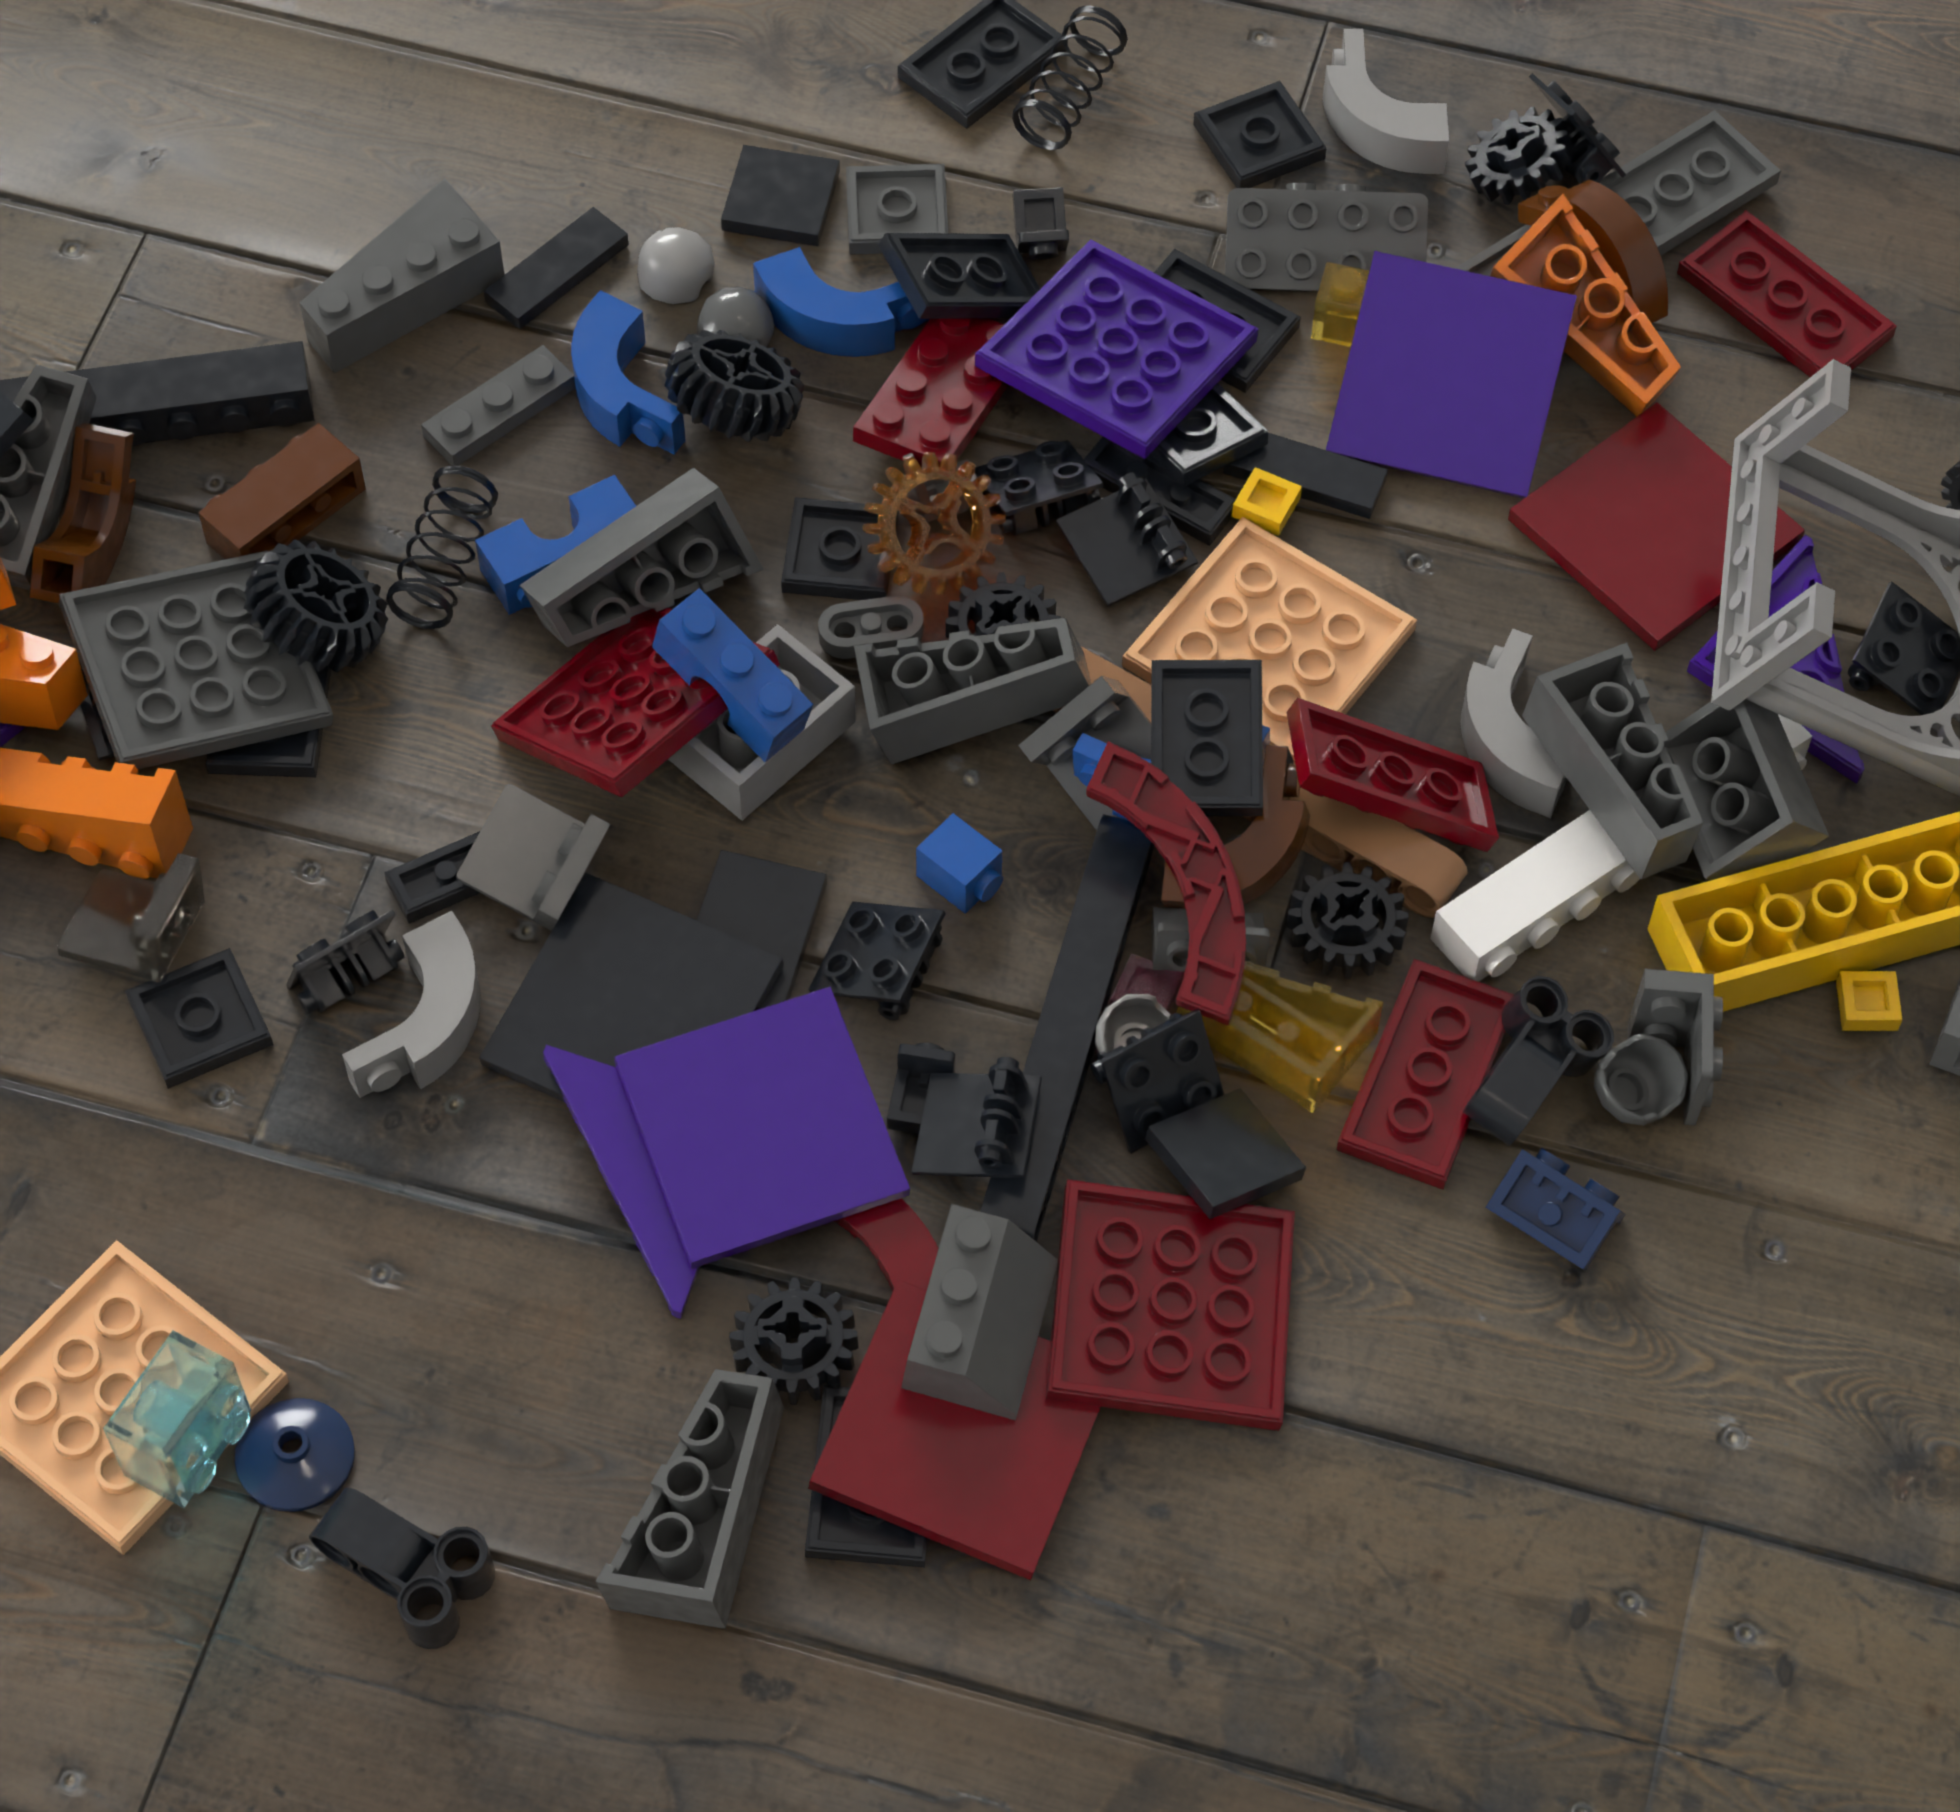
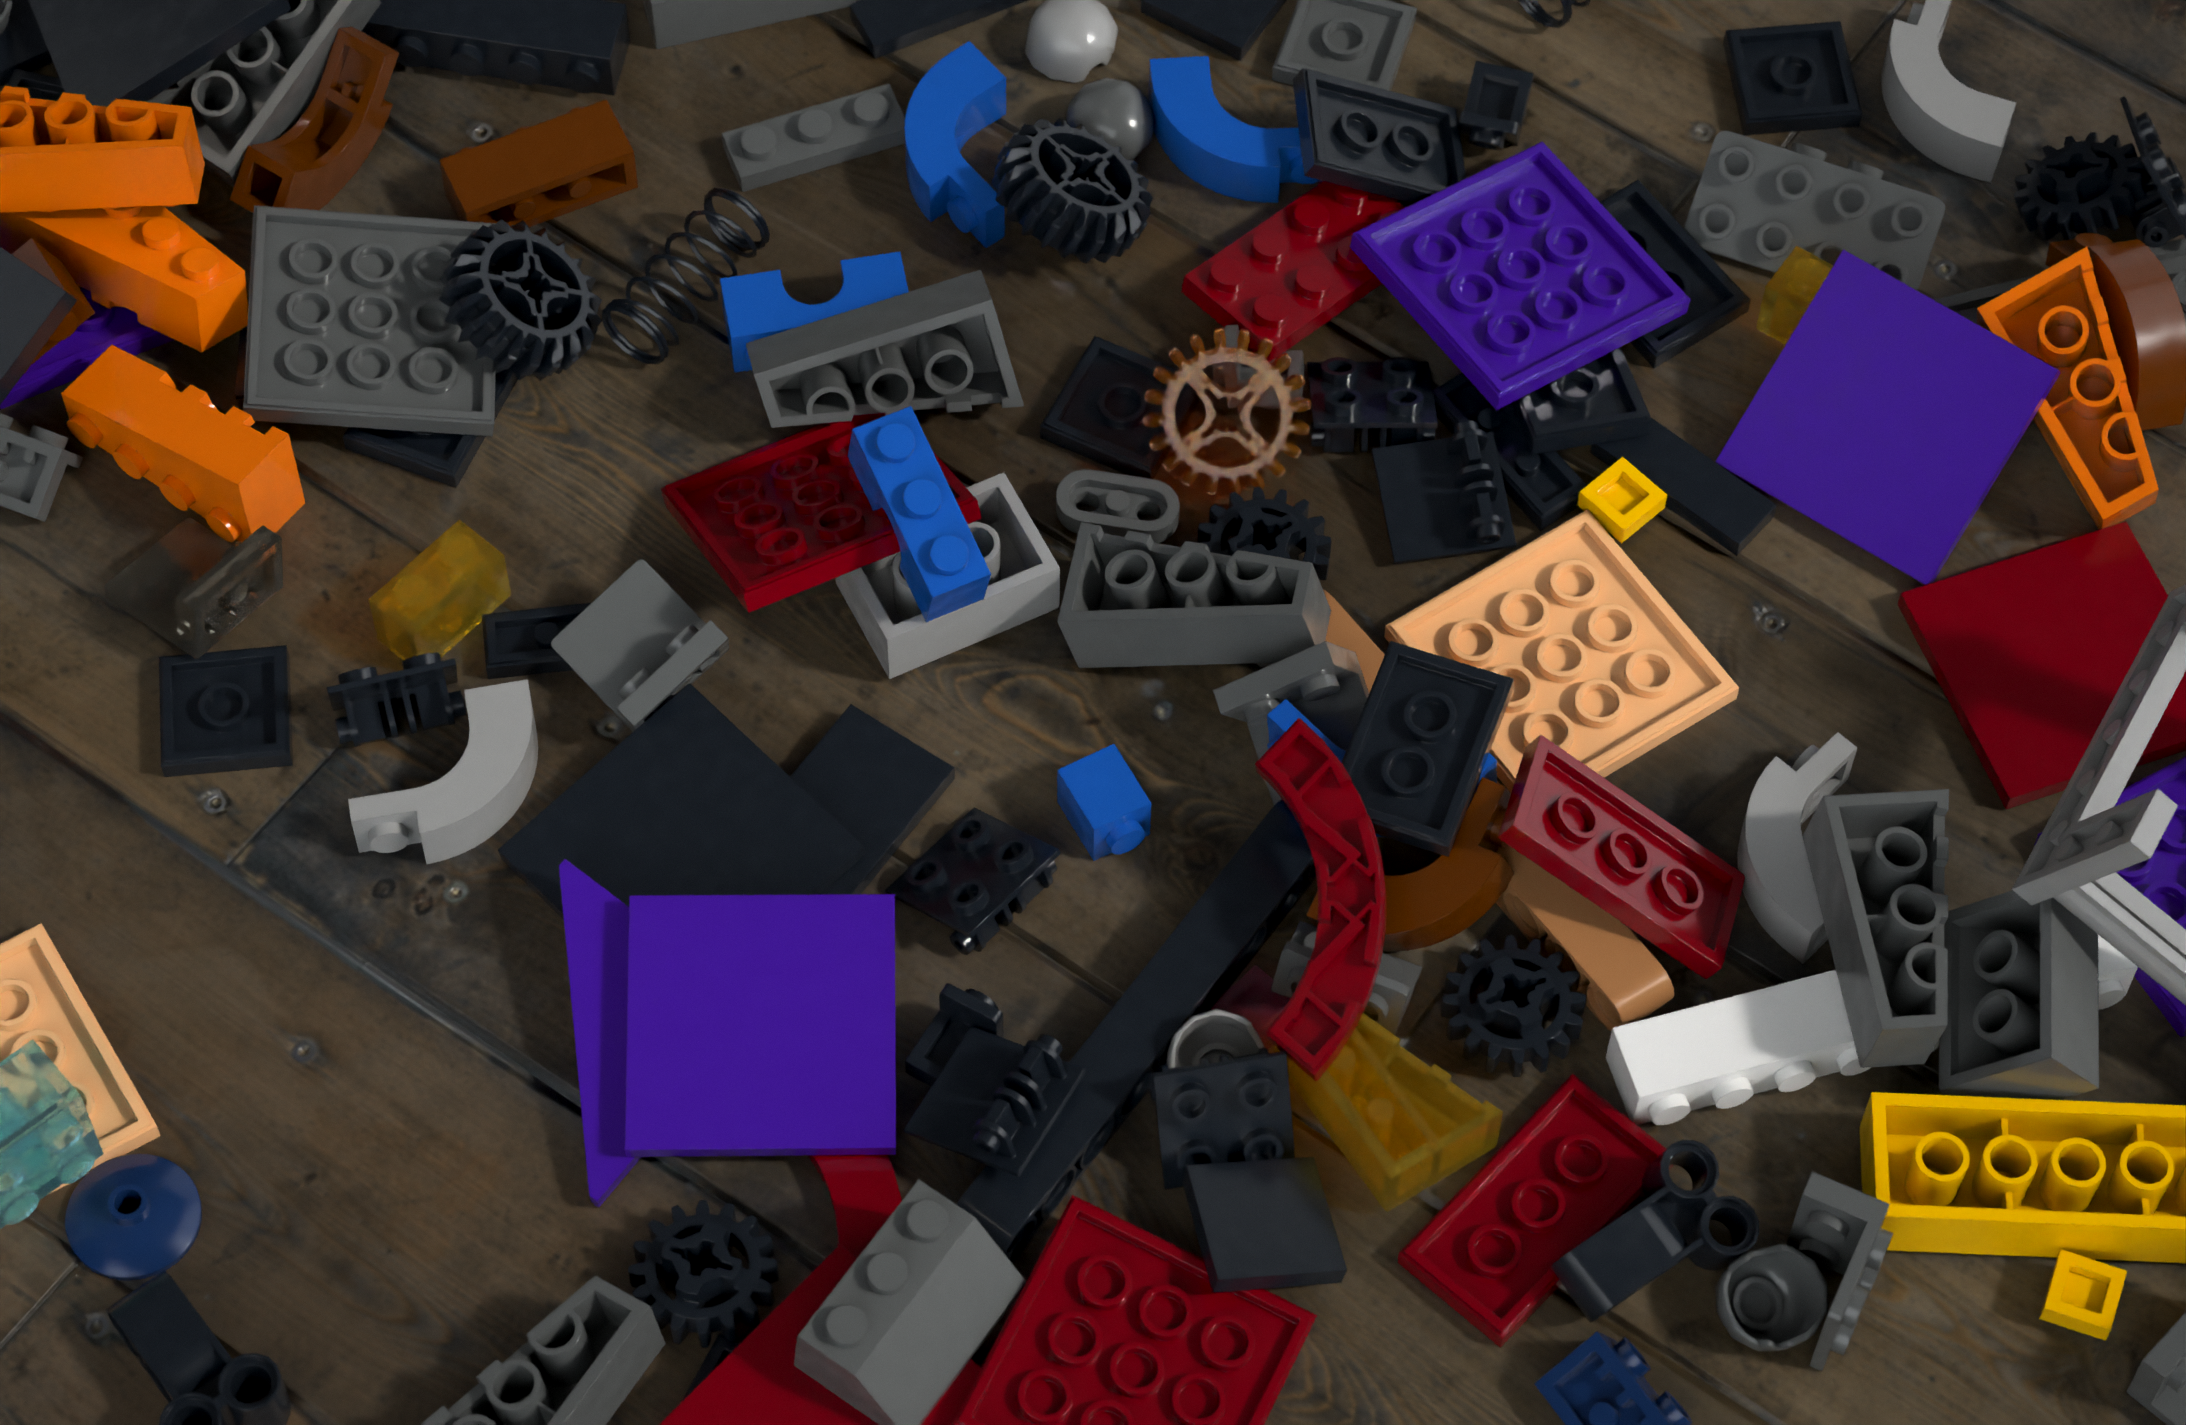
camera: 20 degrees right, 0 degrees up
none -> clear yellow brick [368,519,511,660]

